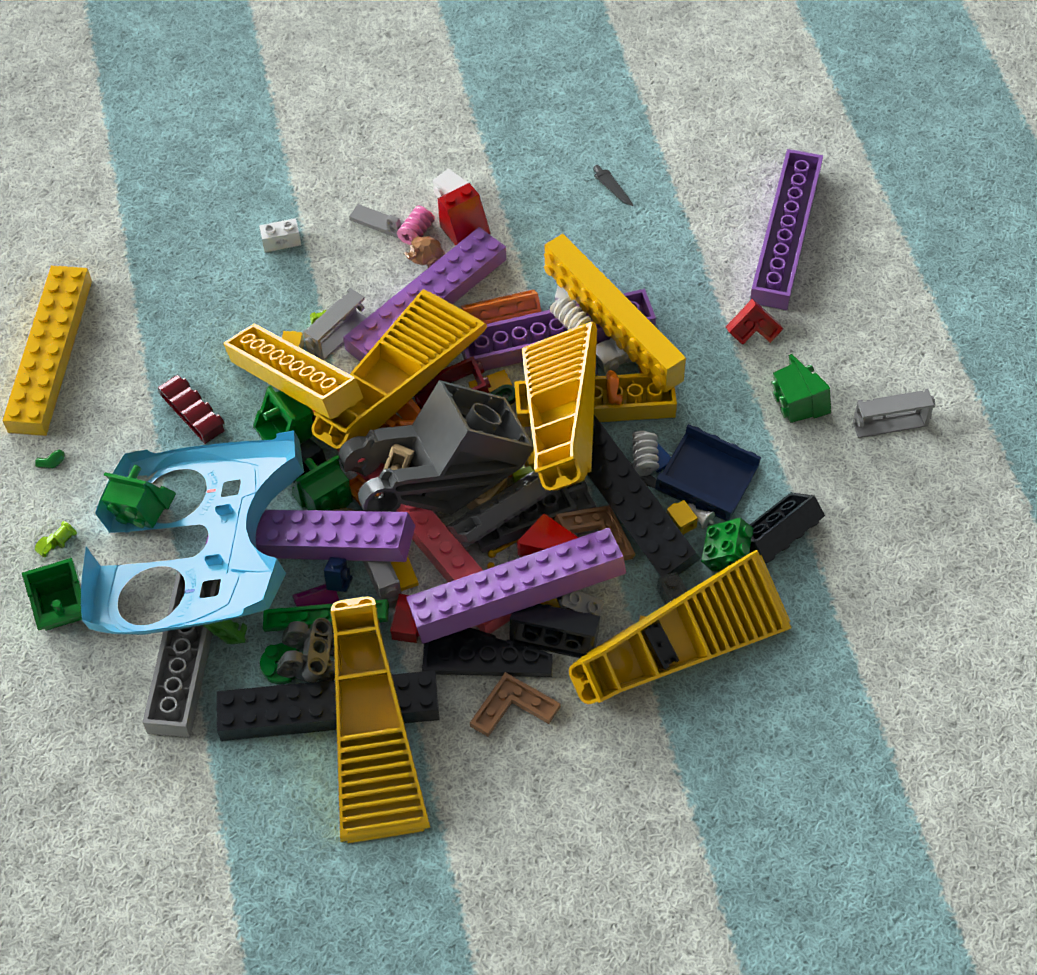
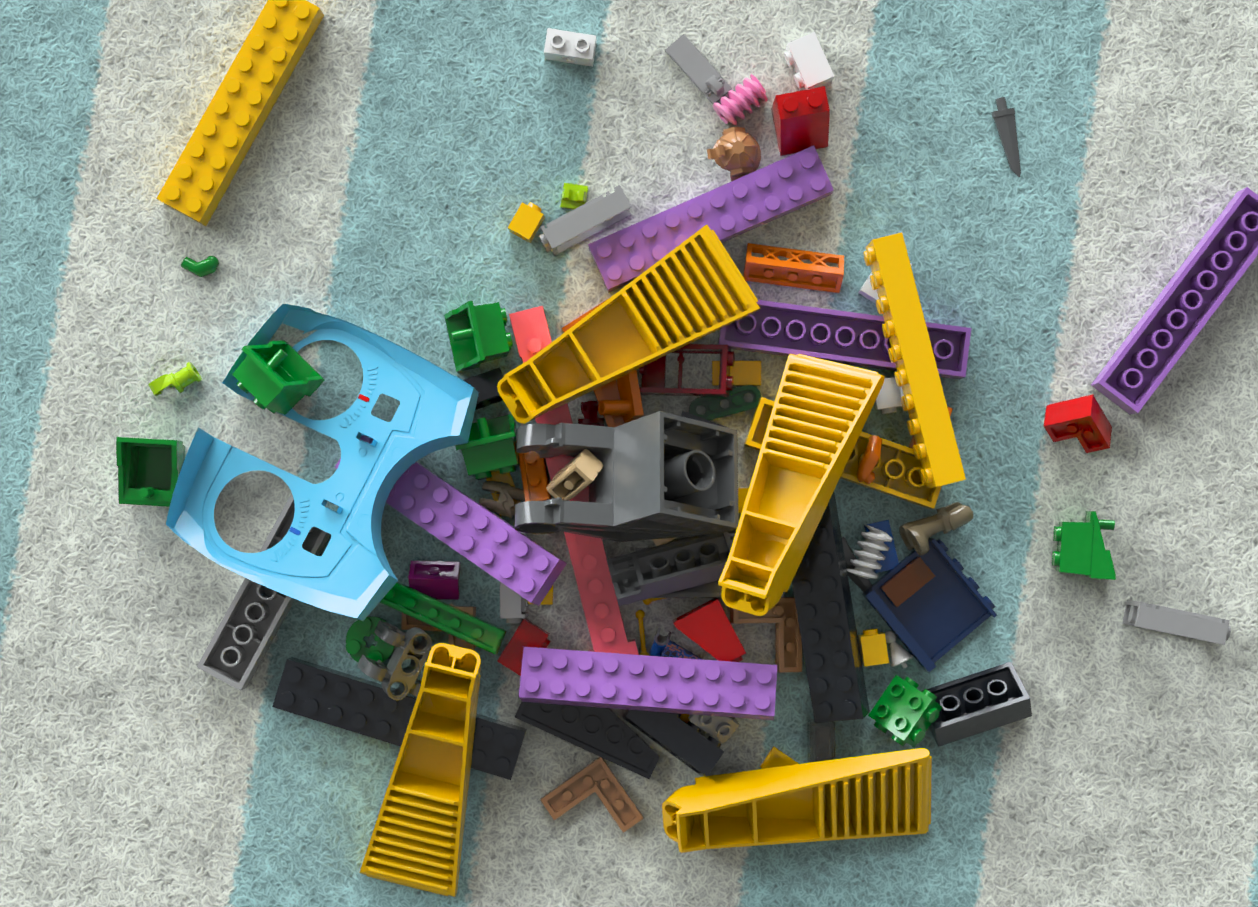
camera: 20 degrees right, 30 degrees up
dark red brick [158,375,225,444] -> none
yellow brick [223,323,363,420] -> none
dark blue brick [324,557,353,592] -> none
white piece [550,296,591,330] -> none
black hinge [641,620,679,669] -> none
none -> reddish brown tile [880,556,935,607]
none -> dark tan piece [899,502,973,556]

